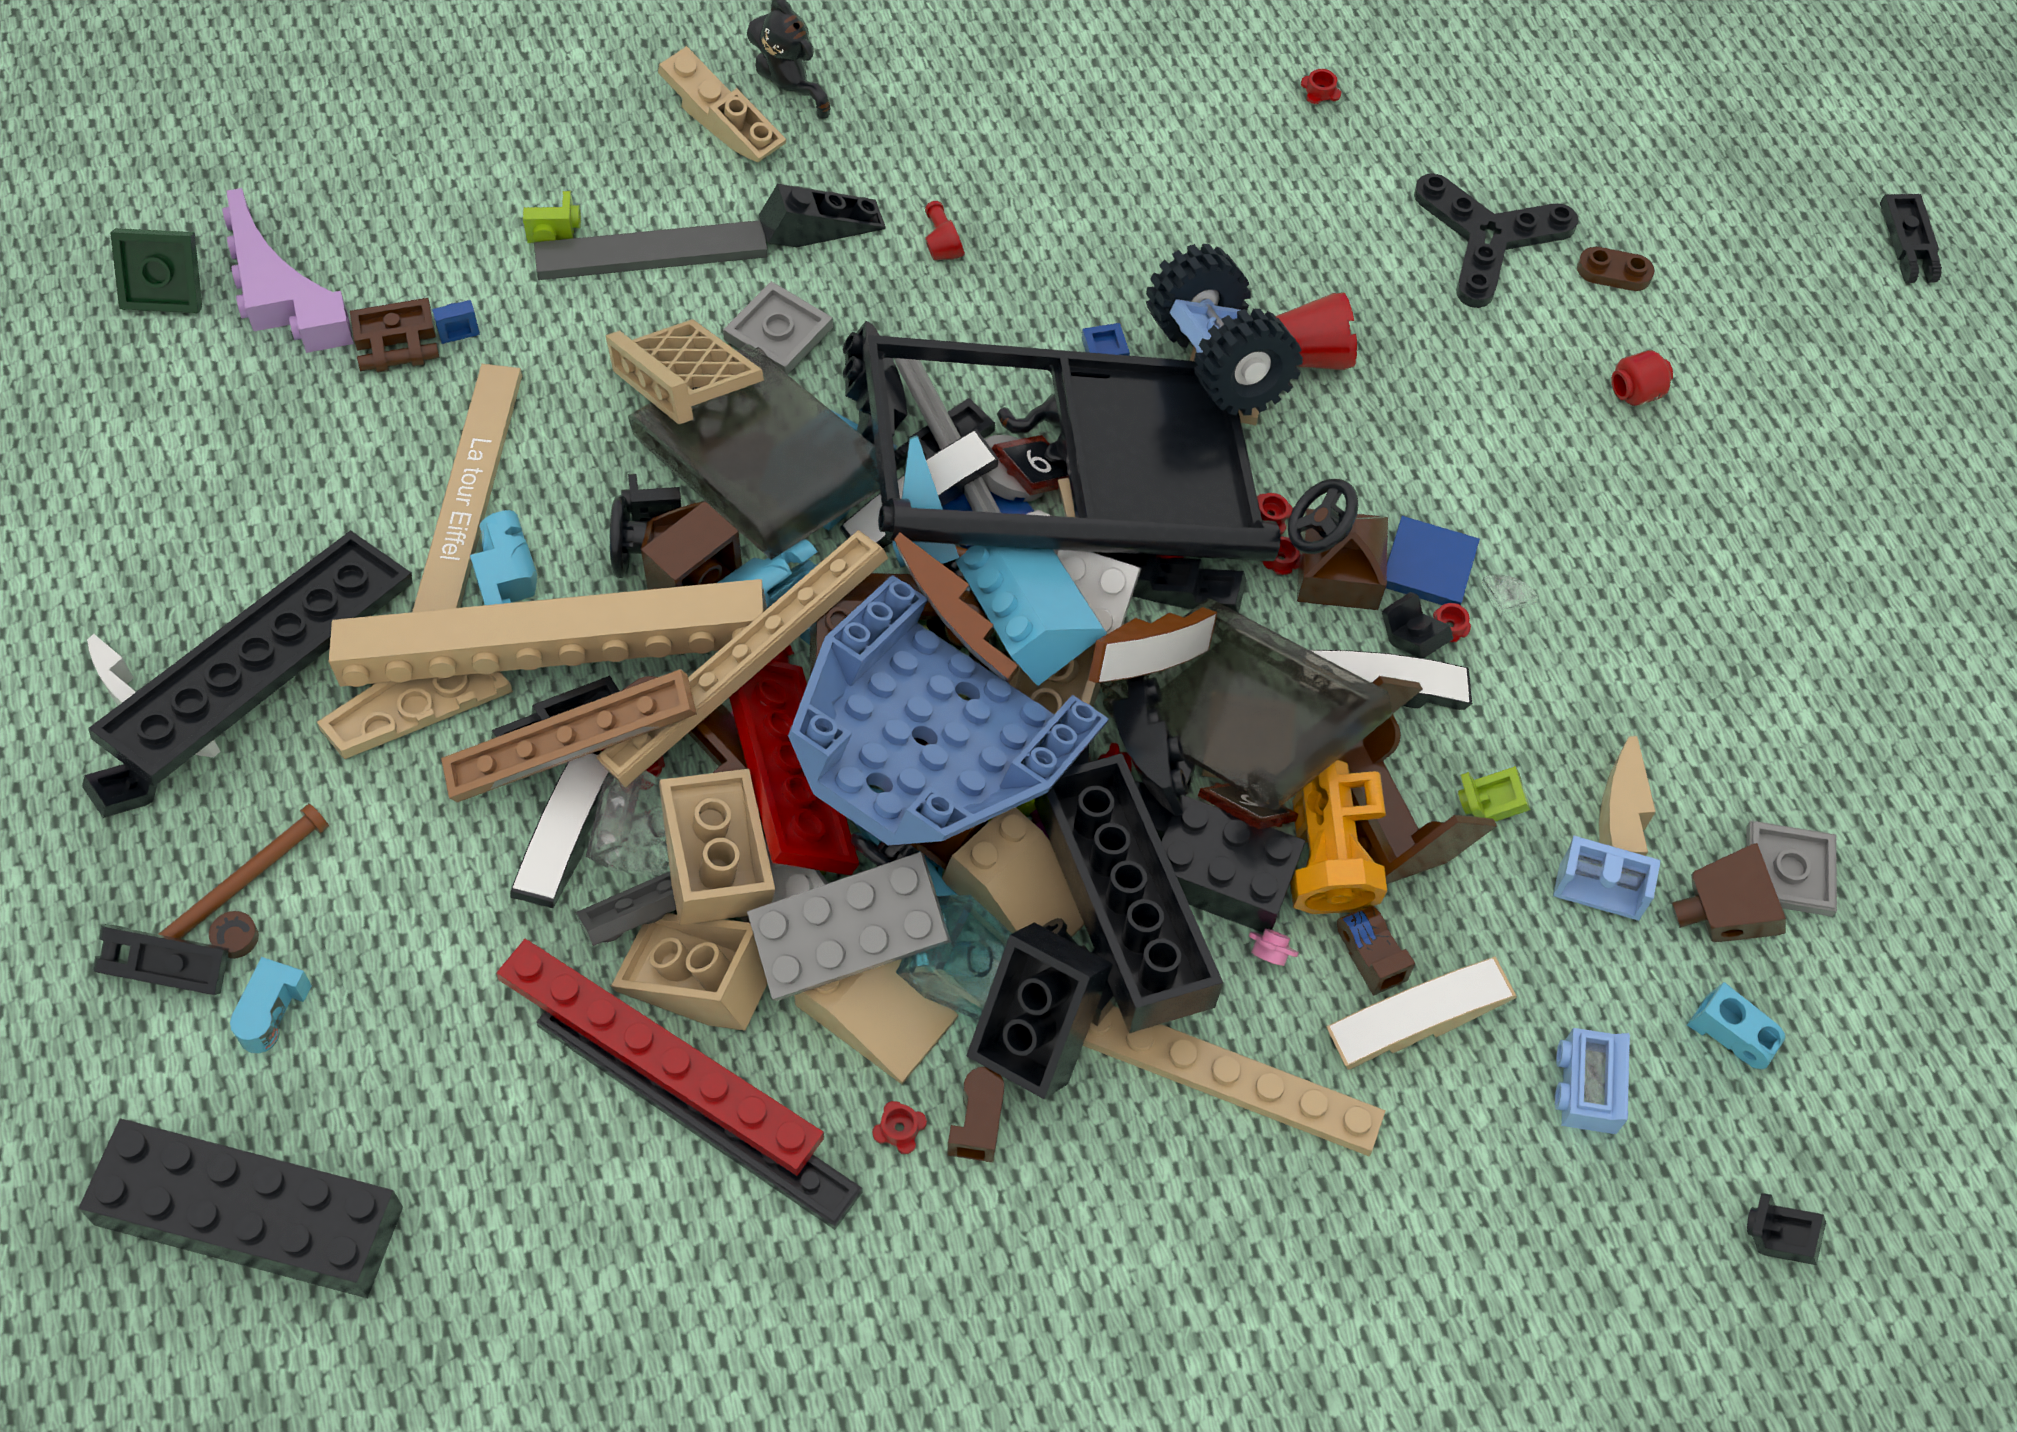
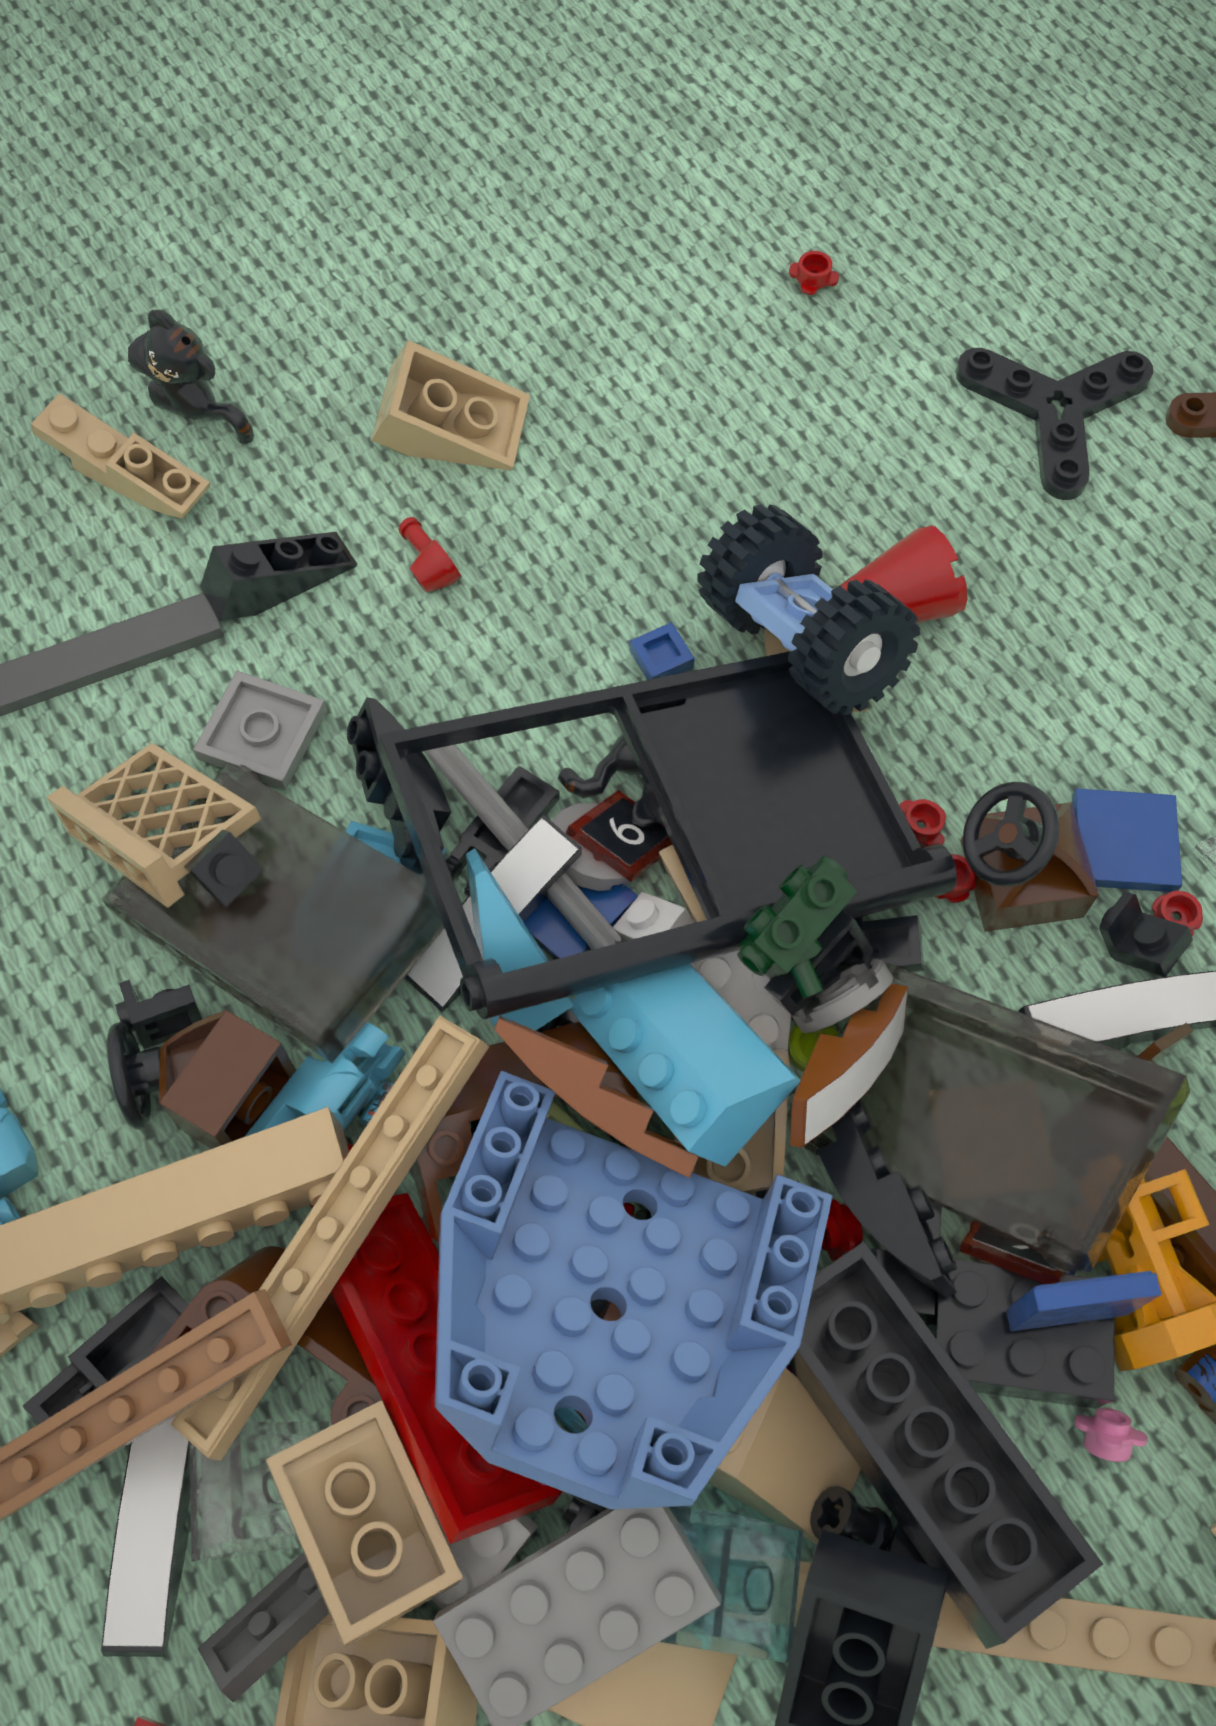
camera: 10 degrees left, 5 degrees up
none -> black plate [184,829,264,907]
none -> tan slope [371,340,530,470]
none -> dark green brick [737,856,858,999]
none -> black wing [764,909,874,1016]
none -> light grey tile [791,958,894,1033]
none -> blue tile [1006,1271,1162,1331]

